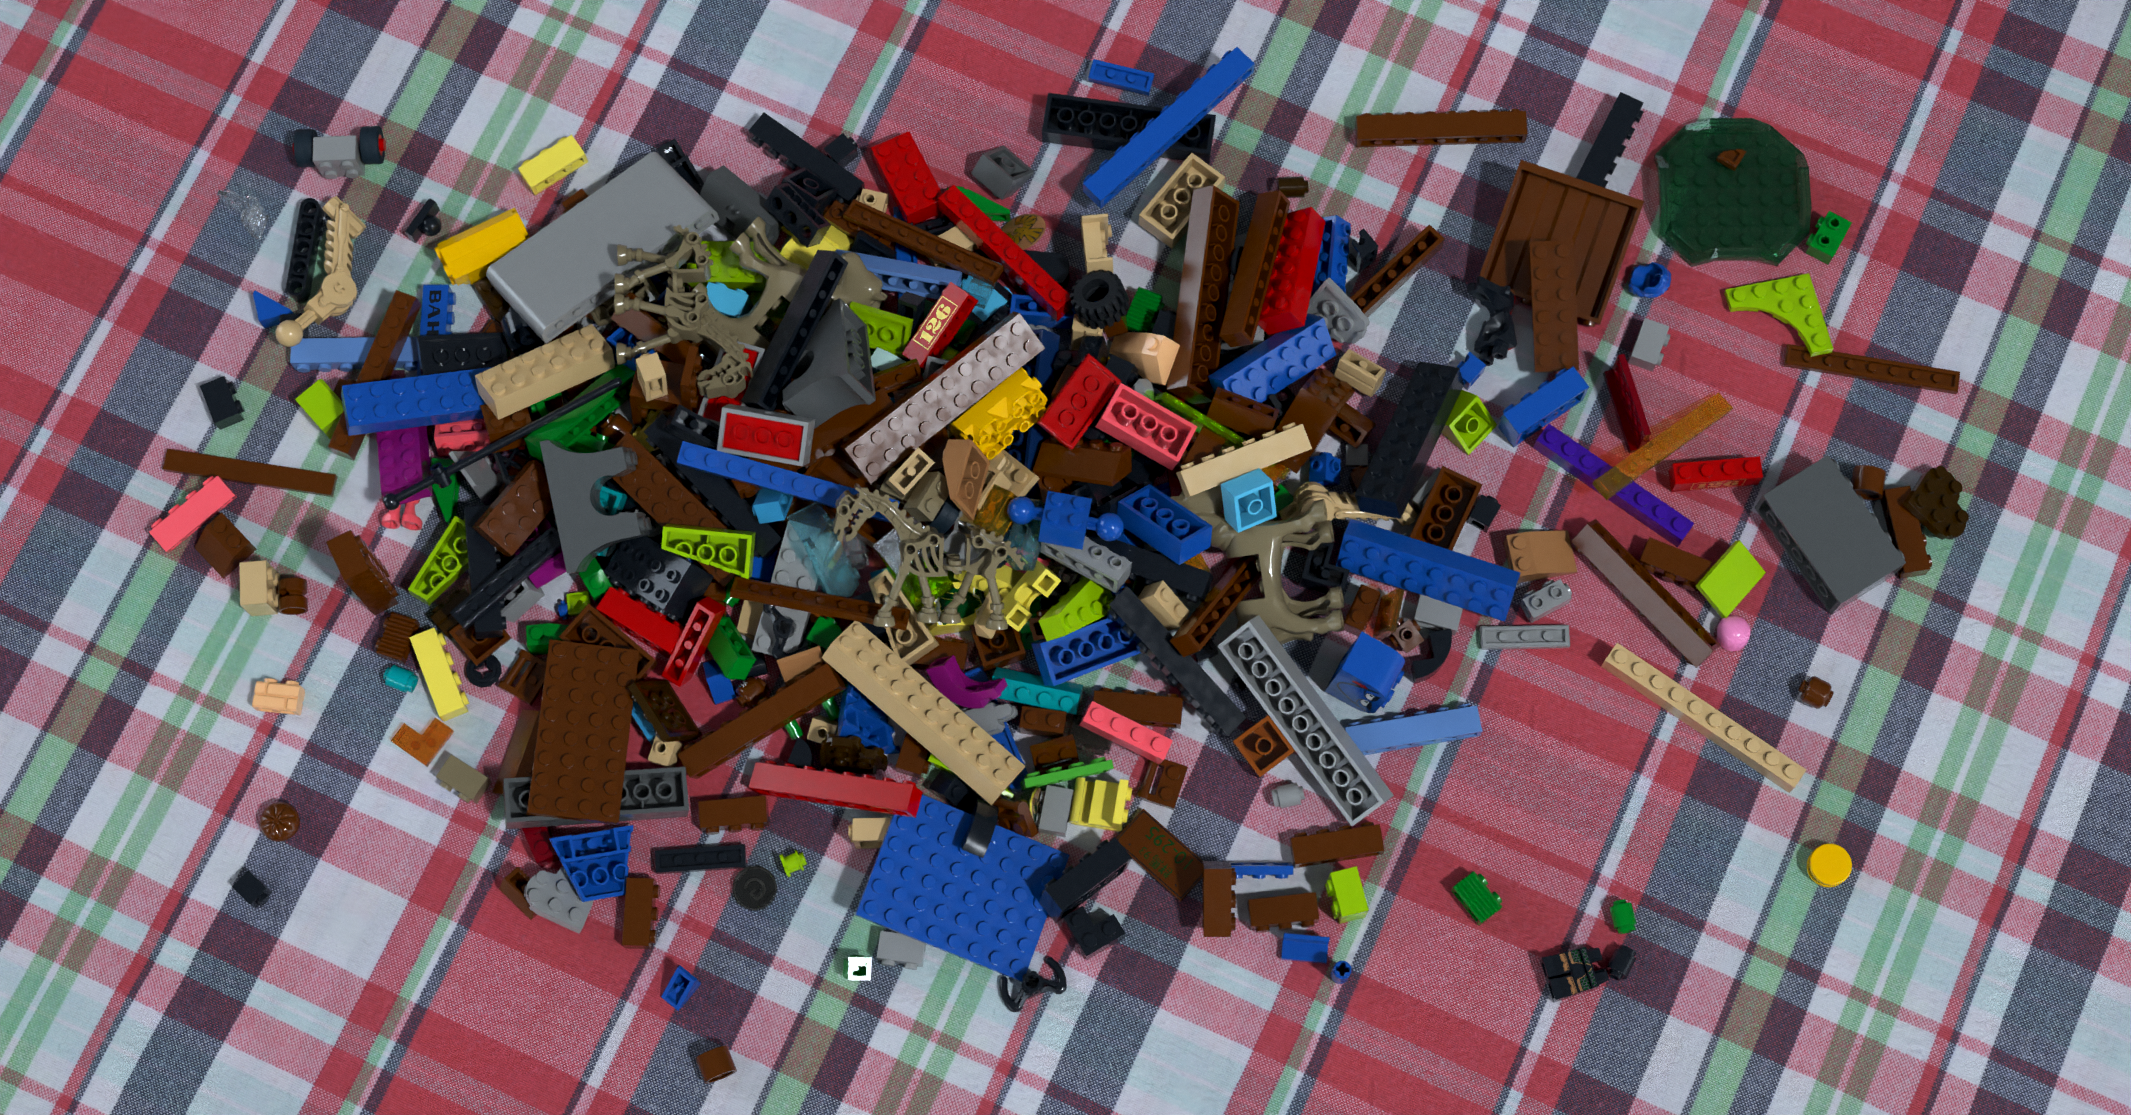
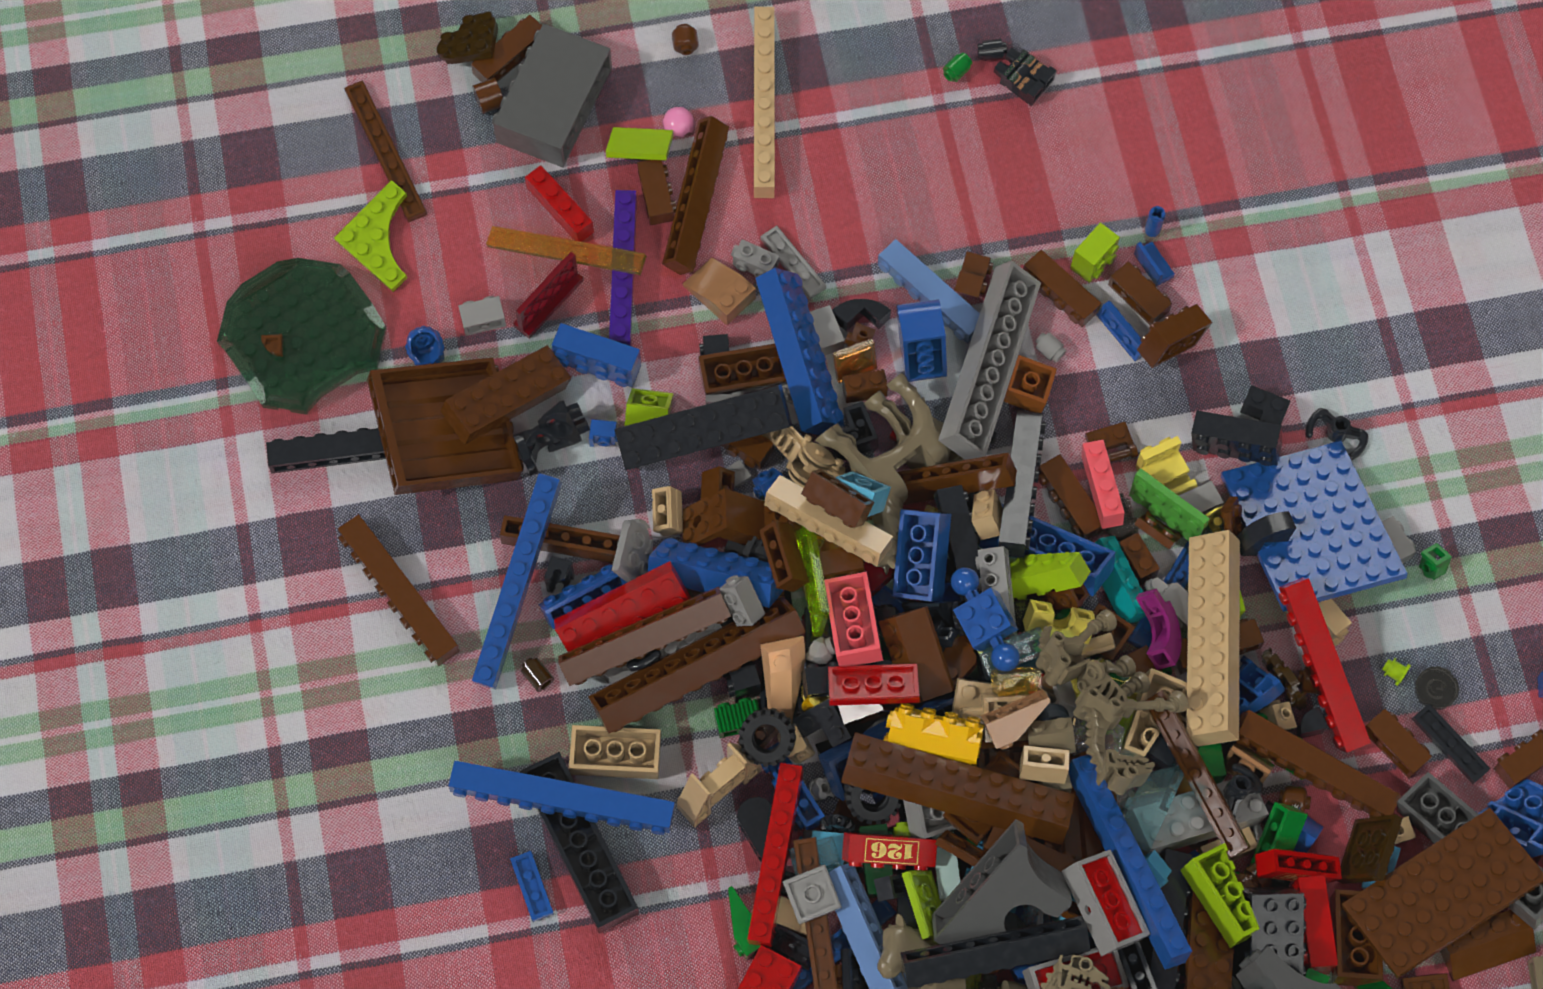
camera: 130 degrees left, 5 degrees down
black slope [929,770,983,814] -> none
dark grey slope [971,145,1035,200] -> none
shield [1001,214,1046,250] -> none
reddish brown tile [1116,809,1203,902] -> none
green brick [1451,871,1502,926] -> none
green brick [1806,211,1852,265] -> none
none -> blue brick [472,473,562,690]
none -> light grey brick [720,575,765,626]
none -> light grey tile [783,864,842,925]
none -> reddish brown brick [801,469,875,528]
none -> reddish brown brick [954,251,994,298]

